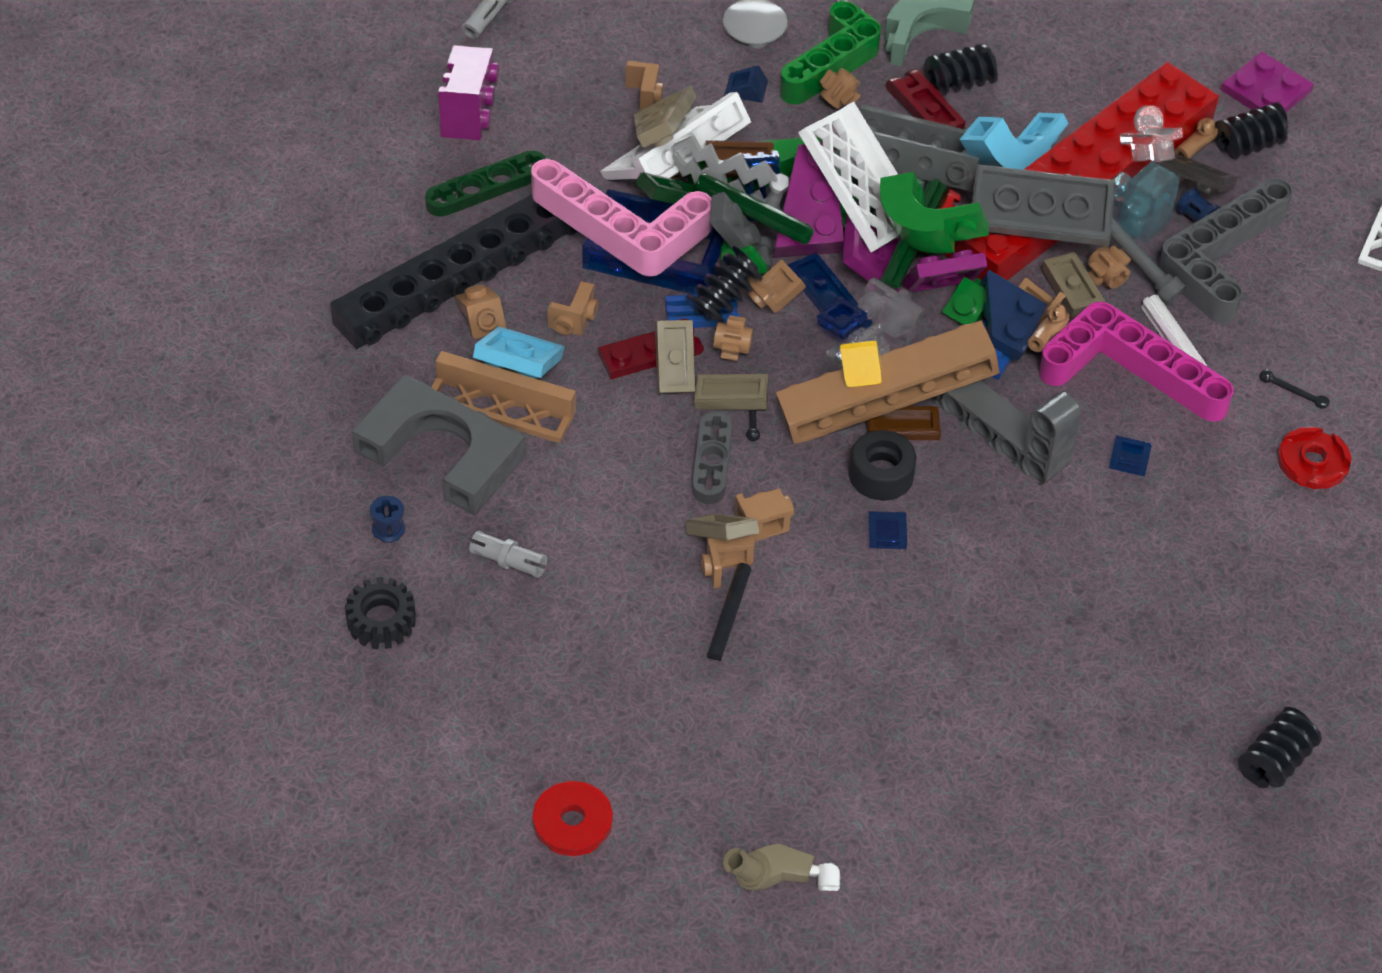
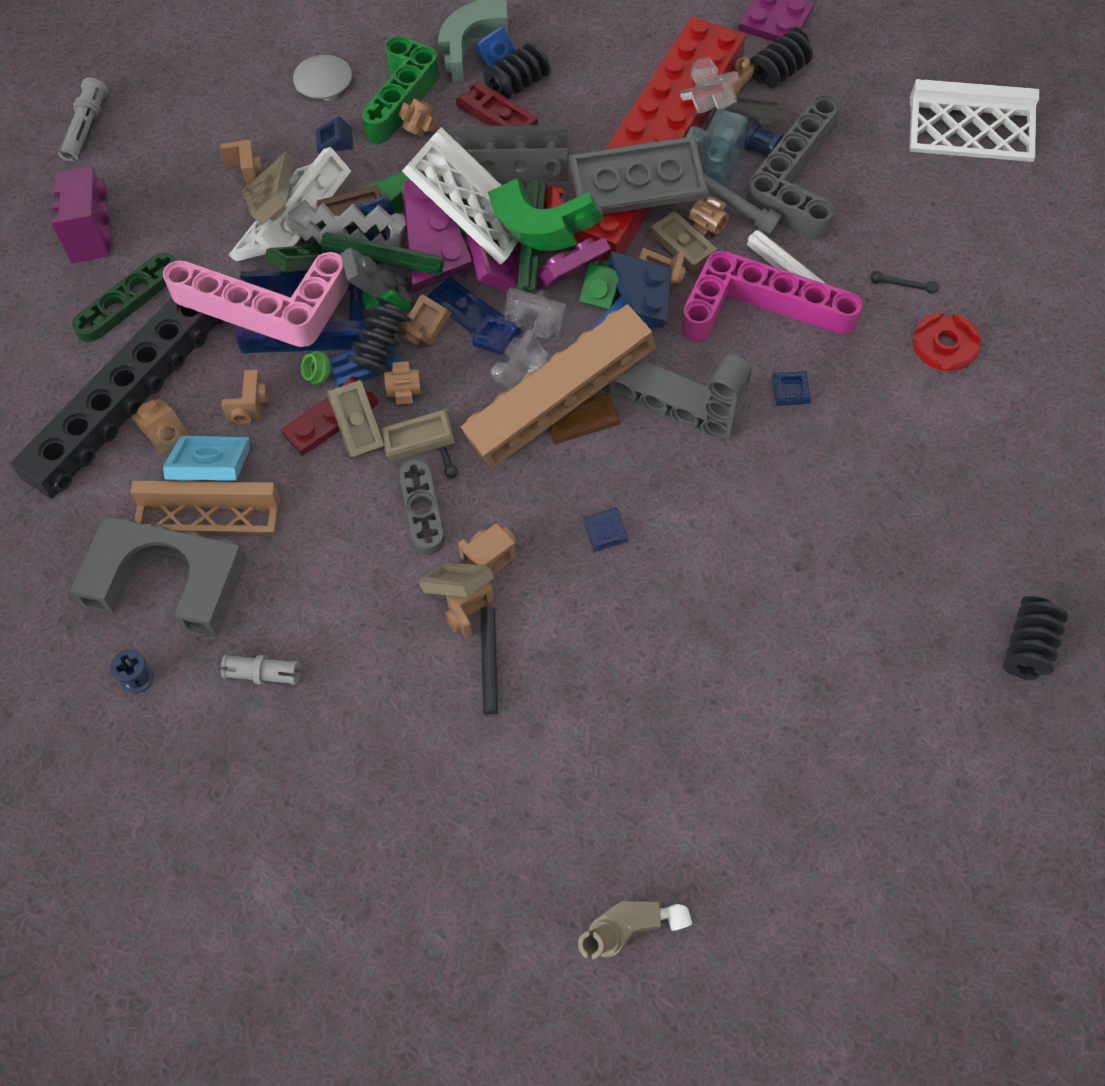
camera: 15 degrees left, 10 degrees up
black tyre [345,577,416,649] -> none
red tile [532,781,613,857] -> none
yellow slope [840,341,882,387] -> none
black tyre [849,430,917,501] -> none
medium azure arch [959,112,1069,170] -> none
medium nougat arm [1028,304,1069,352] -> none
none -> bright green plate [301,351,331,385]
none -> blue bracket [474,27,515,66]

